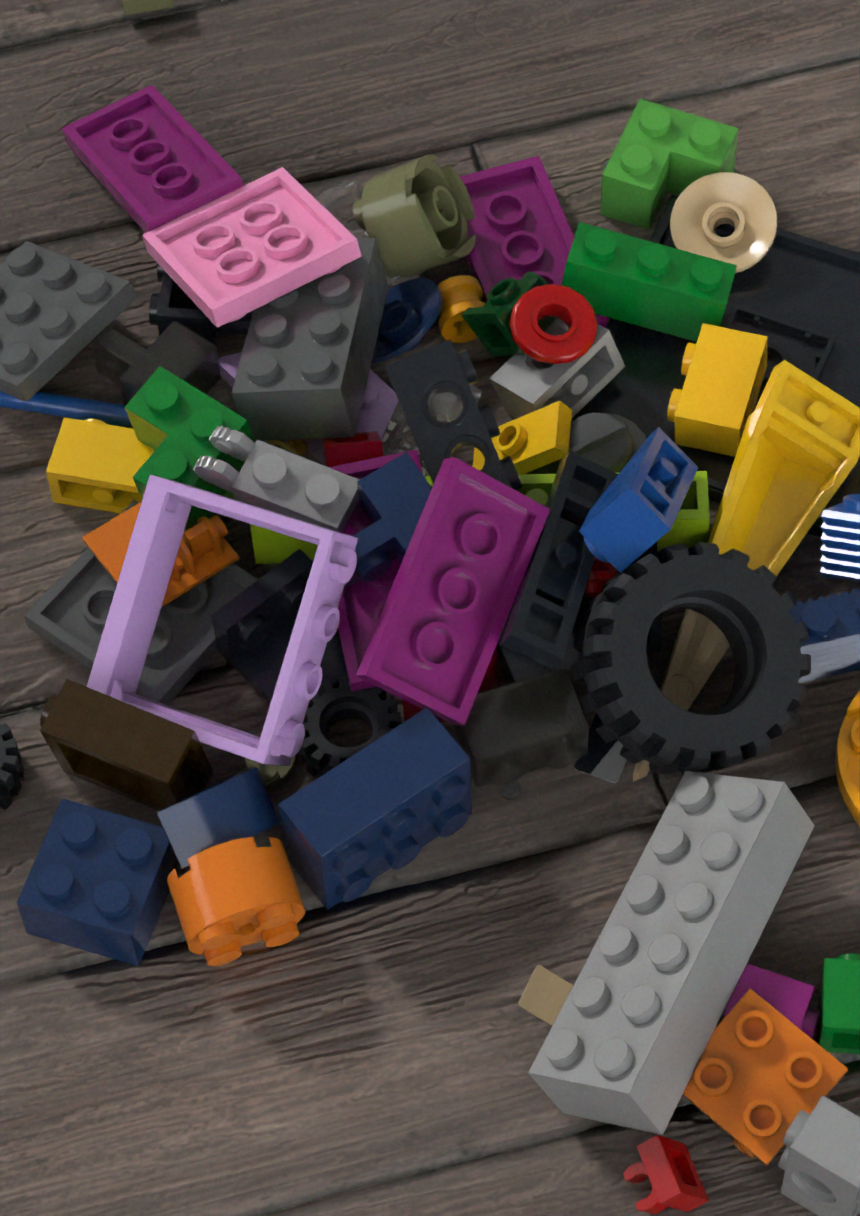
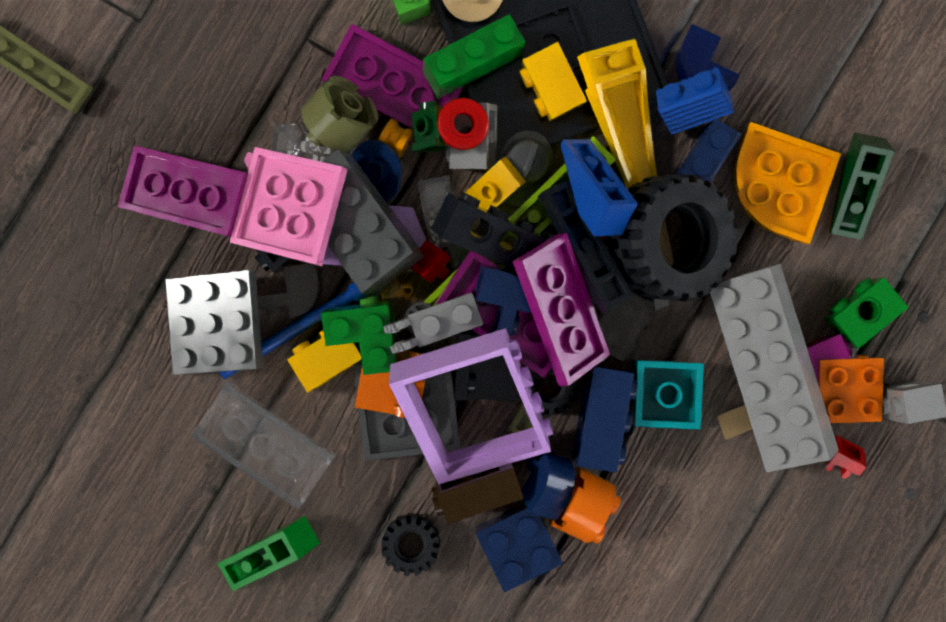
camera: 45 degrees left, 30 degrees up
none -> teal brick [630,359,704,429]

